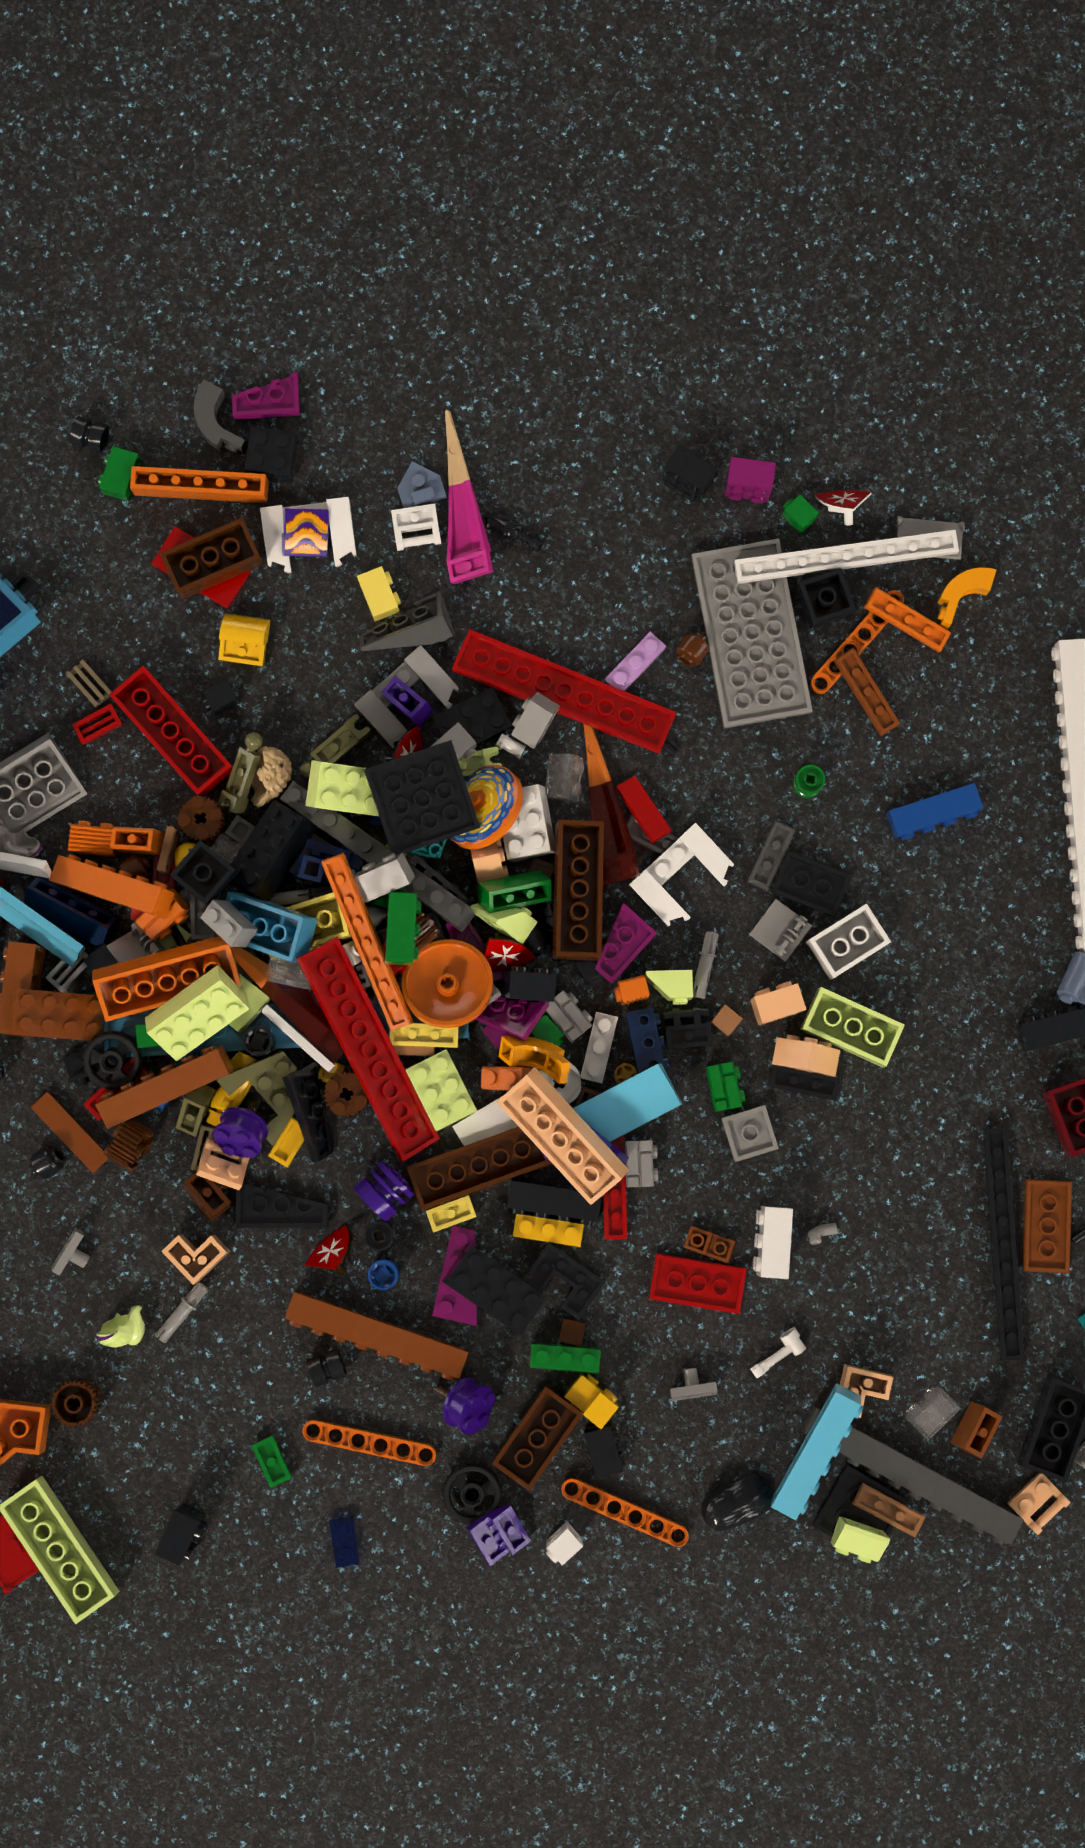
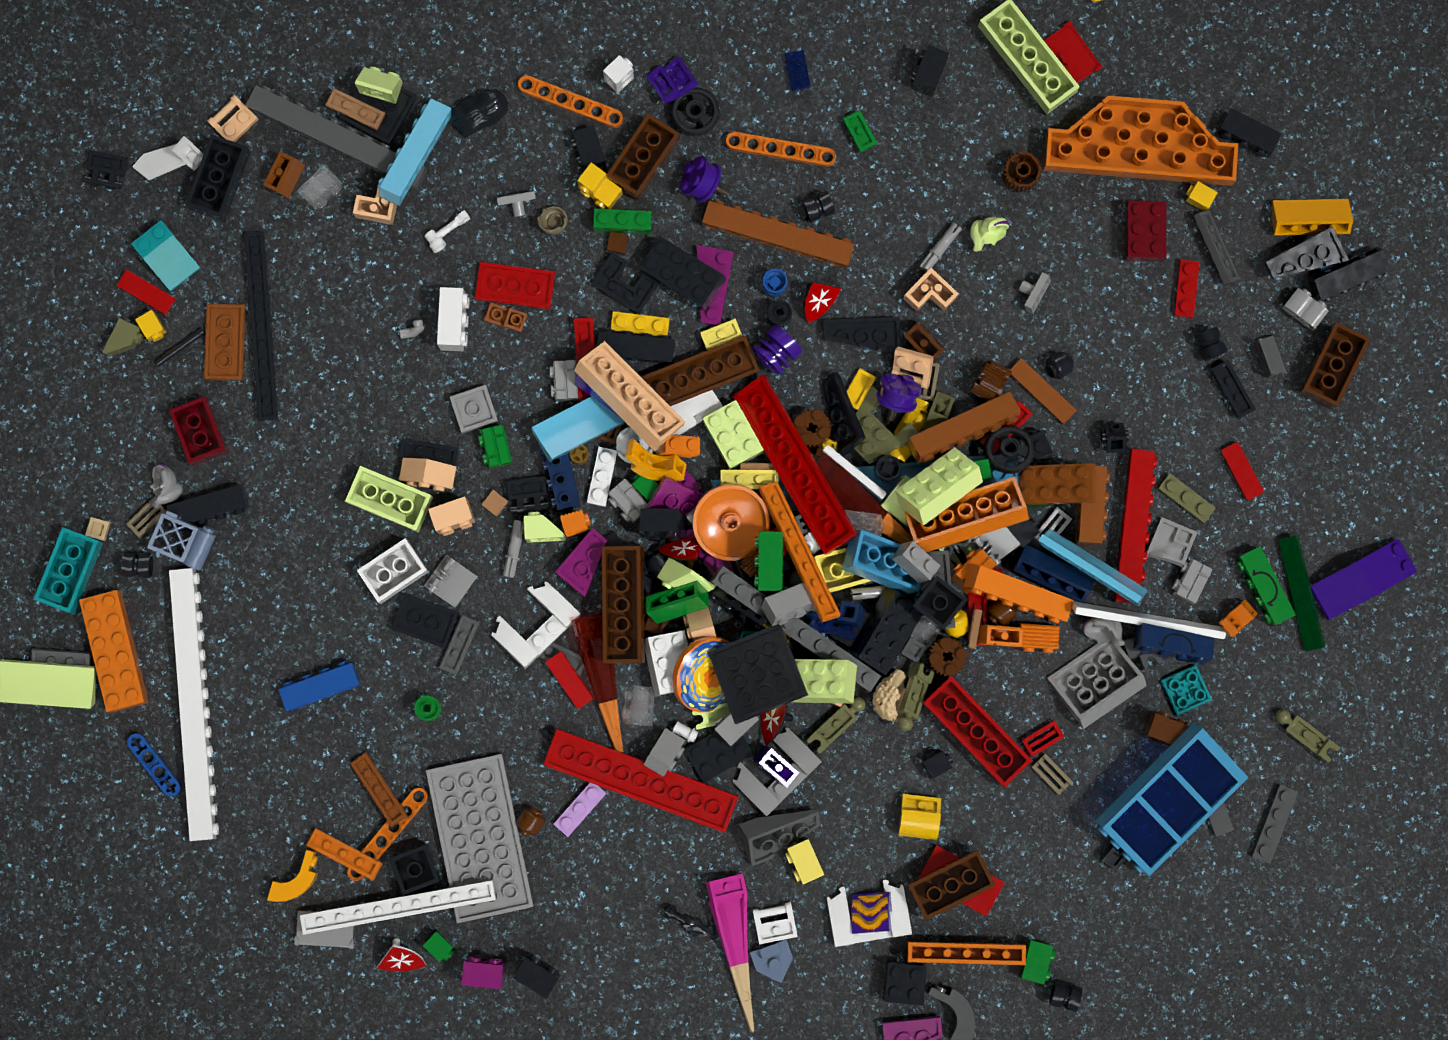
camera: 175 degrees right, 0 degrees up
none -> dark tan hair [537,206,568,235]

